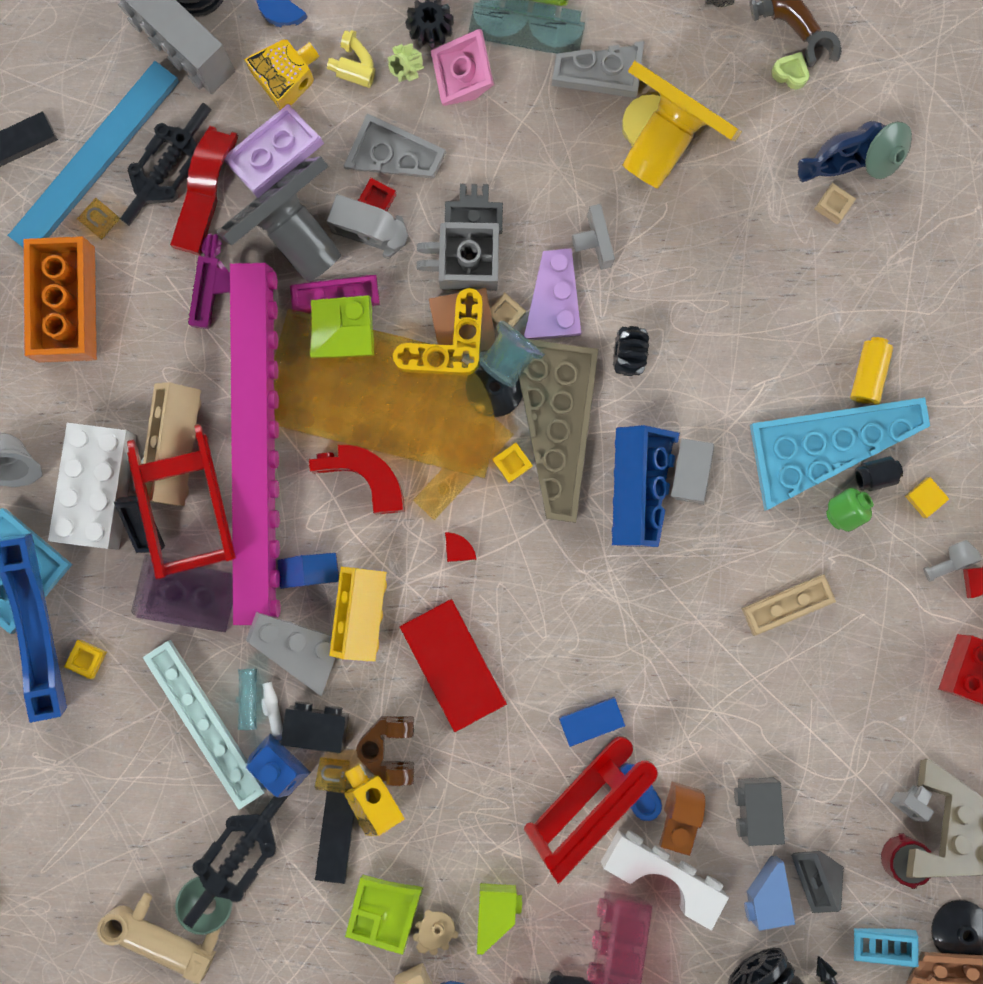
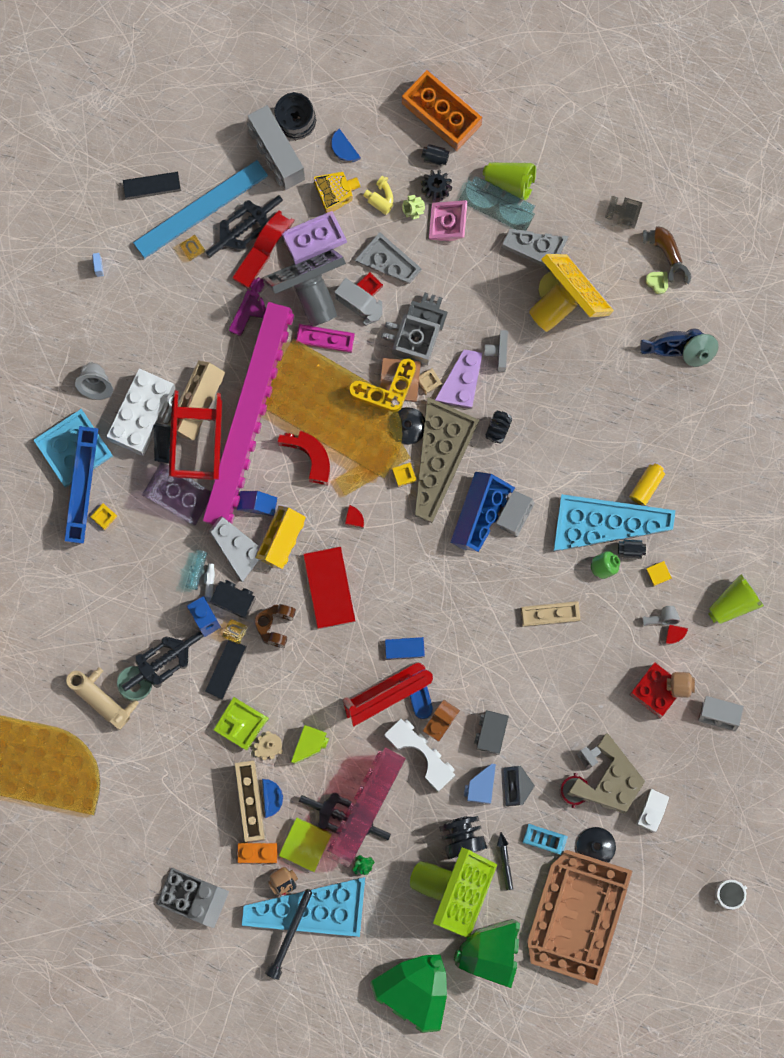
camera: 20 degrees right, 5 degrees down
orange brick [23,236,97,363] -> none
light aqua plate [142,640,266,810] -> none
lime plate [310,295,375,358] -> none
yellow torso [345,764,405,836] -> none
clear light blue piece [479,320,545,387] -> none
tan tile [814,183,856,225] -> none

